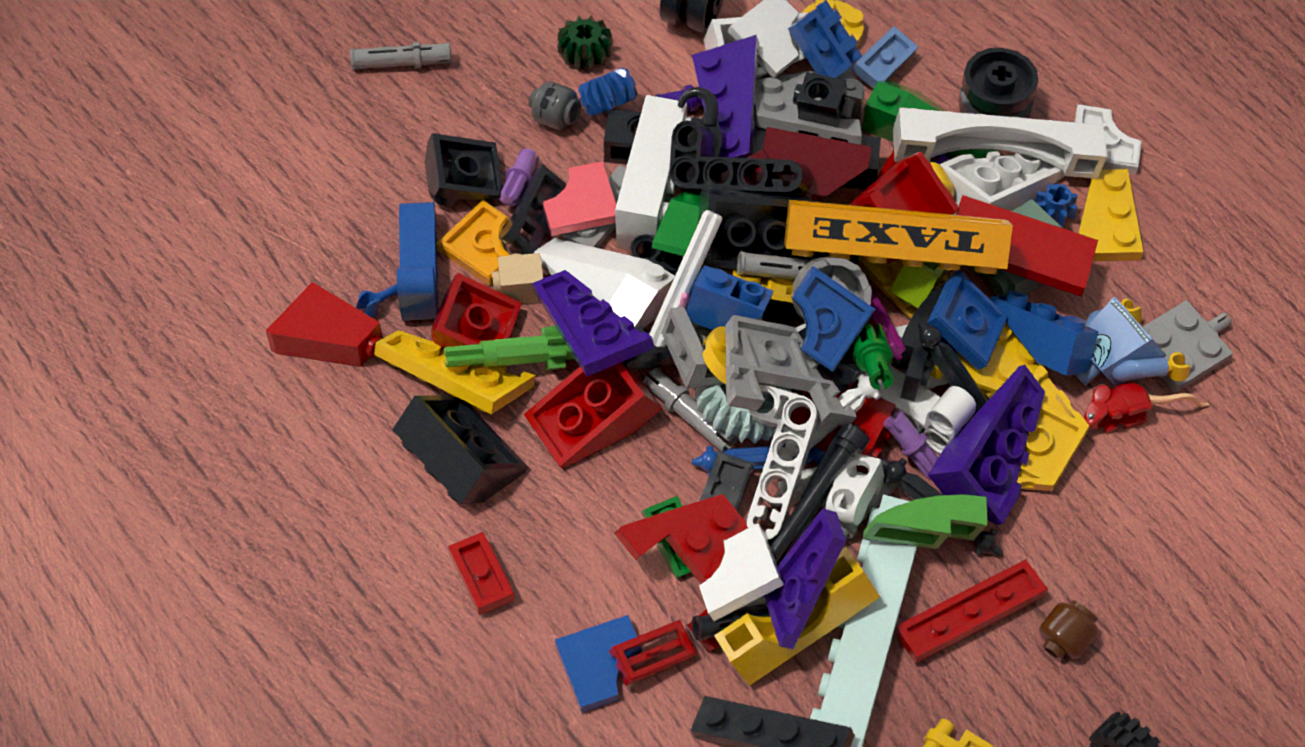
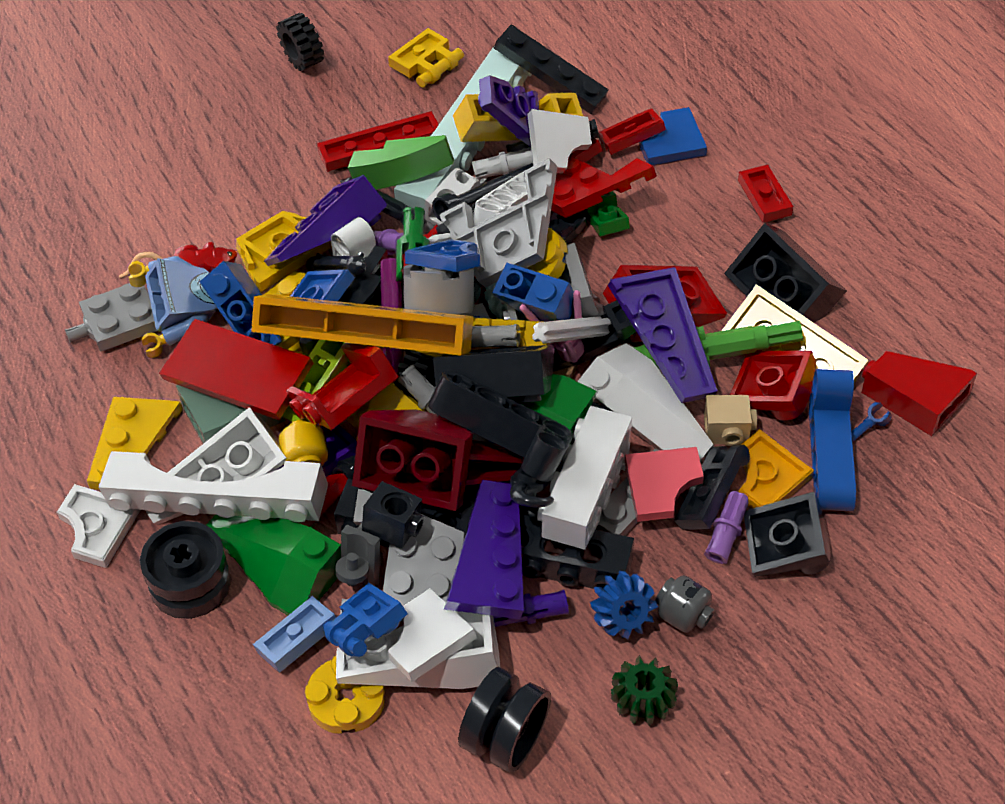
camera: 170 degrees left, 5 degrees down
light grey pin [350,42,452,70] -> none
blue gear [1035,183,1078,227] -> none
reddish brown head [1039,600,1098,661] -> none

